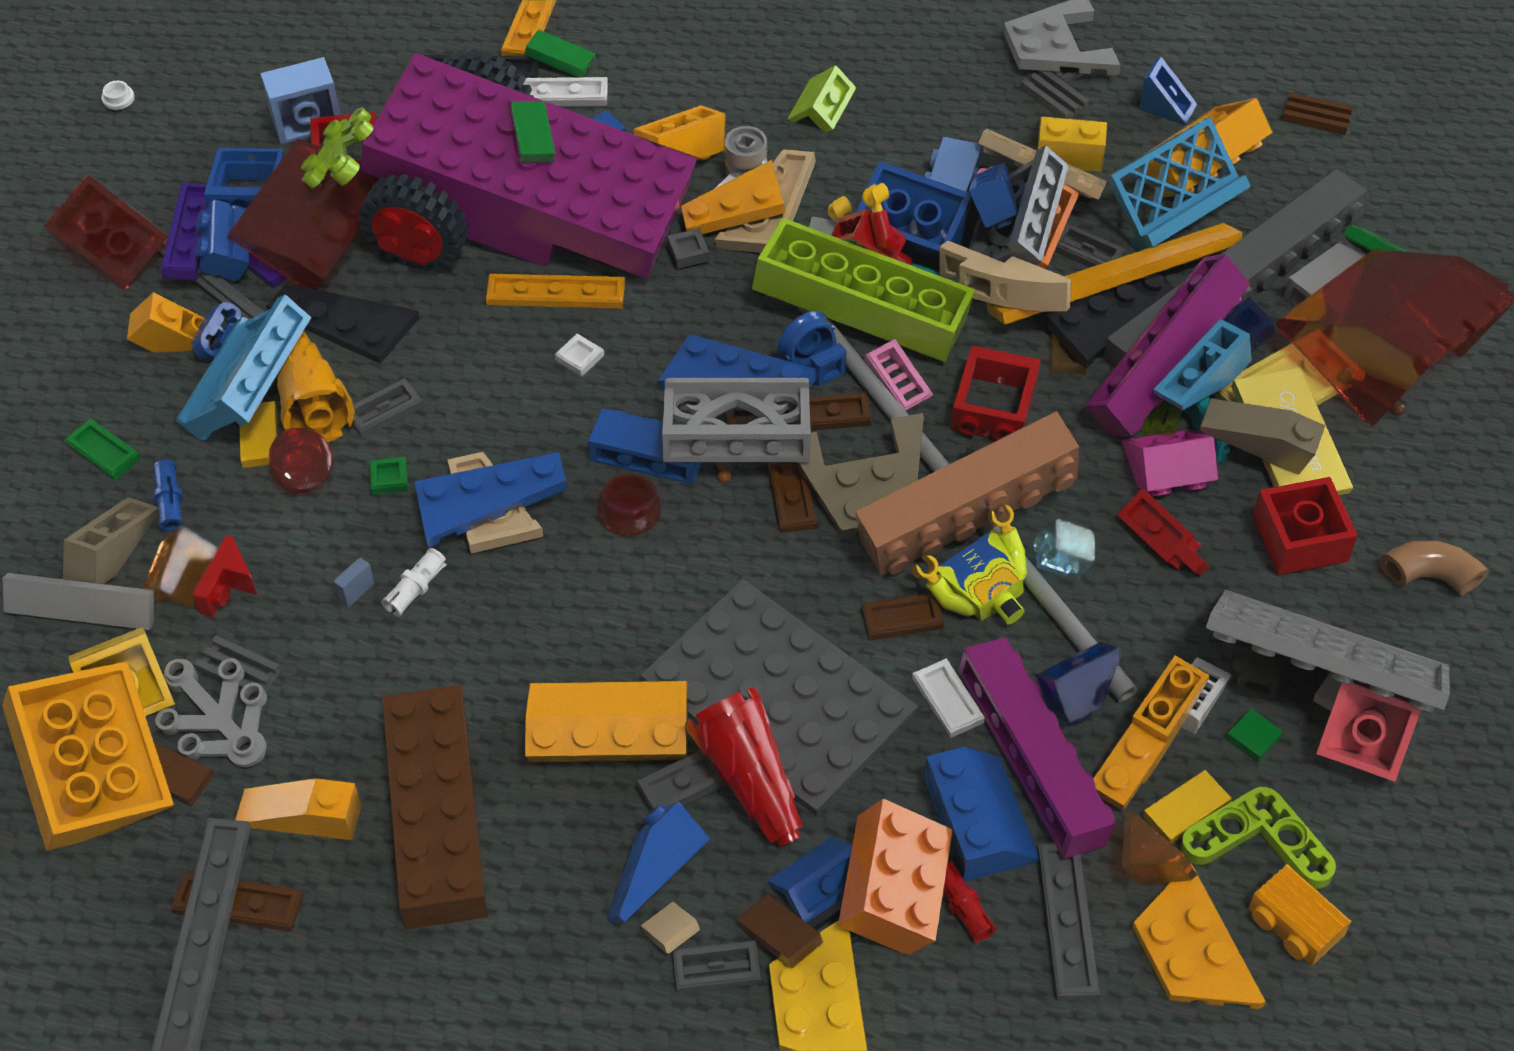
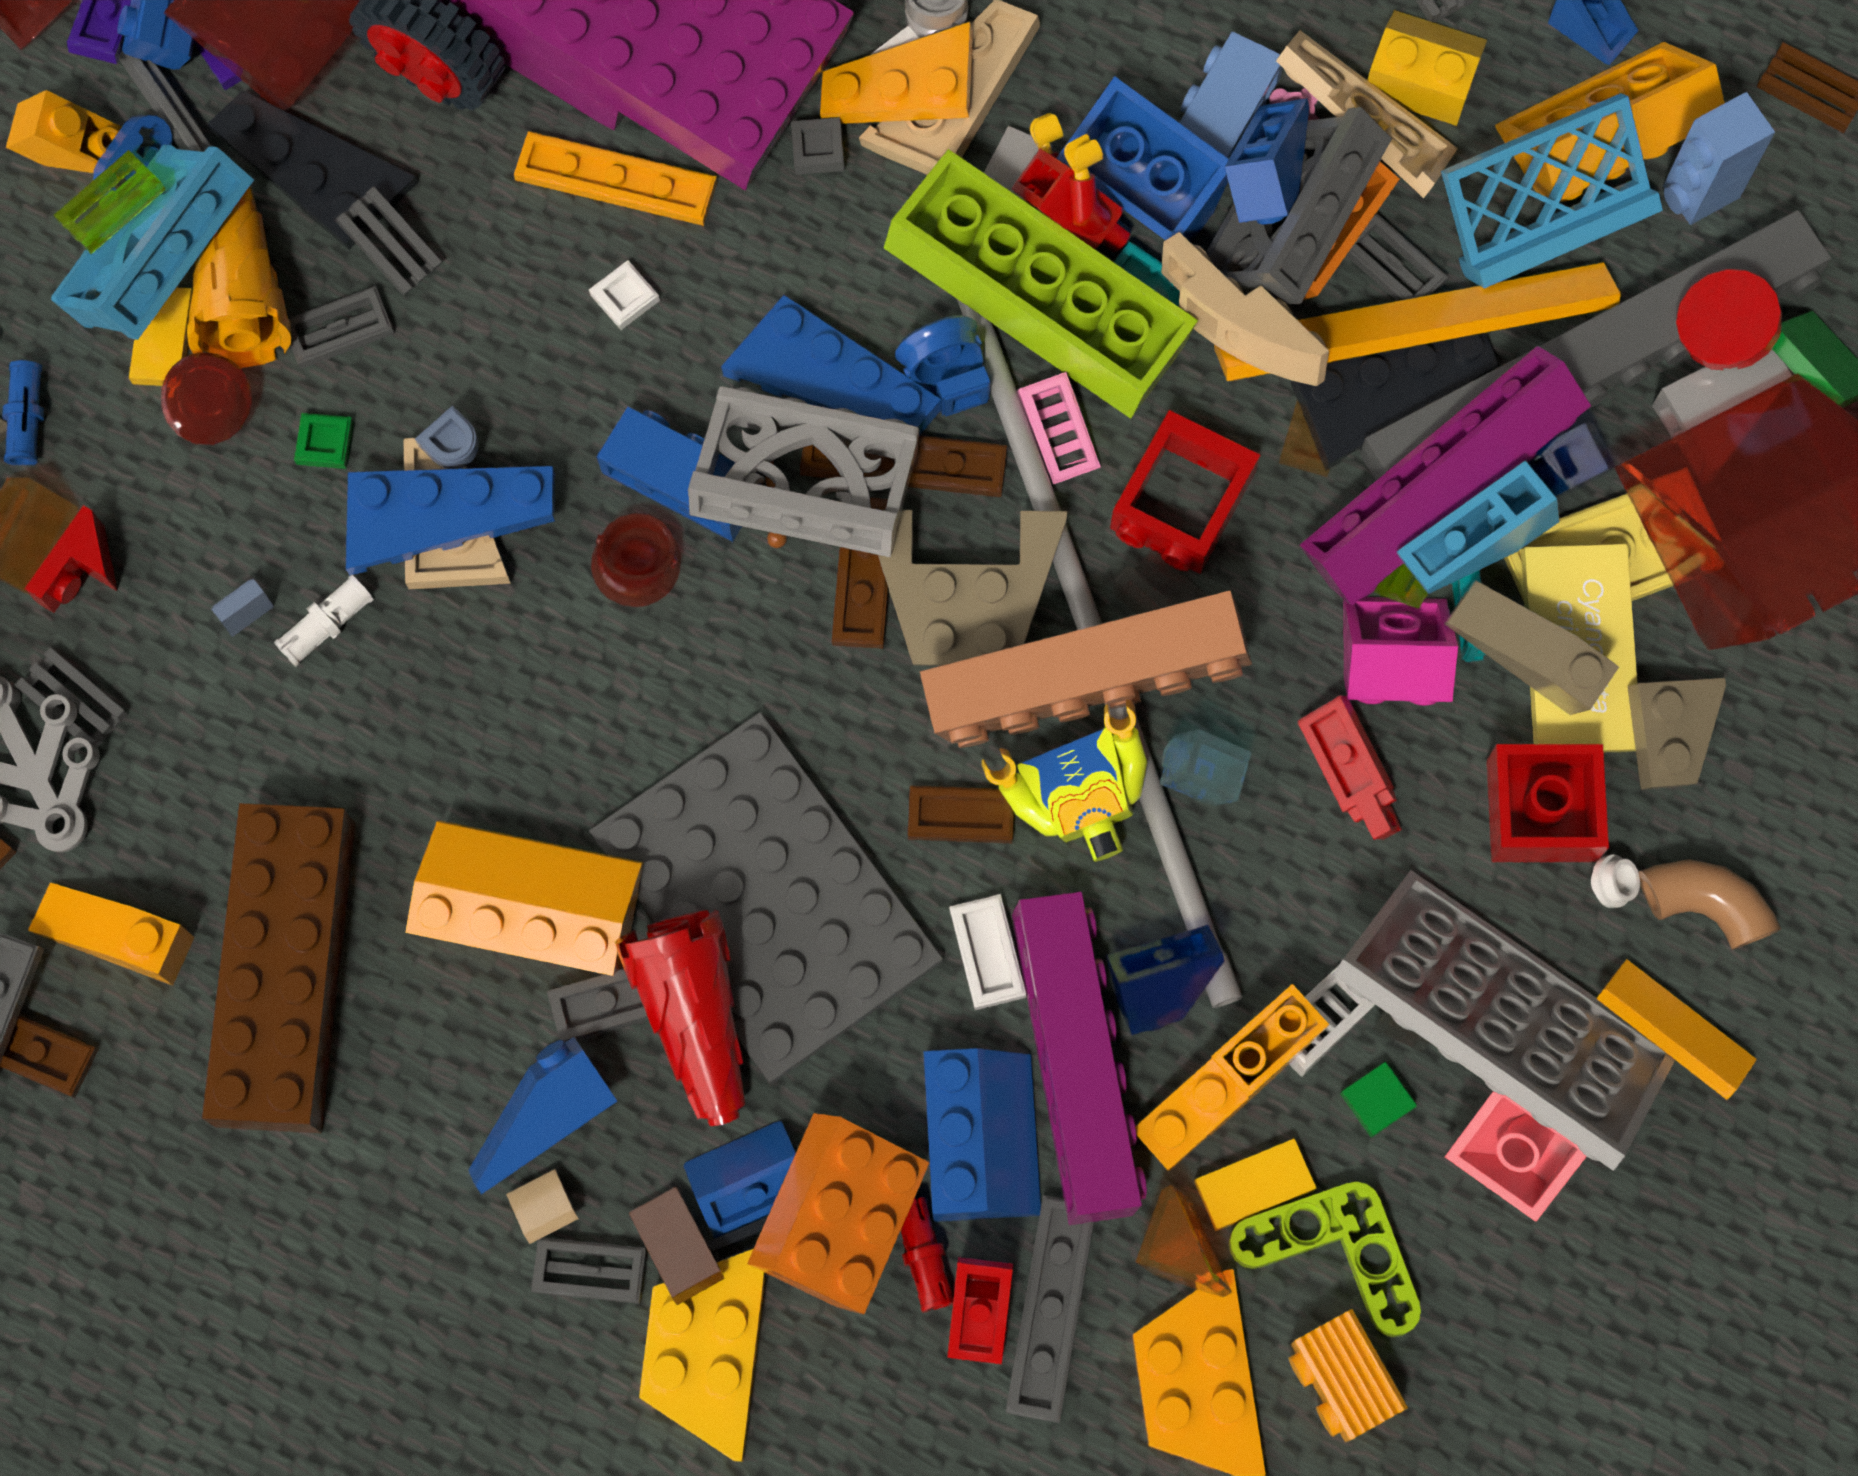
camera: 15 degrees right, 20 degrees up
none -> clear neon green tile [54,150,166,254]
none -> dark grey tile [336,186,442,296]
none -> sand blue tile [415,406,479,469]
none -> red slope [947,1257,1013,1364]
none -> white plate [1591,855,1640,908]
none -> light orange tile [1596,959,1757,1100]
none -> dark tan wing [1628,678,1726,790]
none -> medium blue brick [1663,92,1775,225]
none -> red tile [1676,269,1782,371]

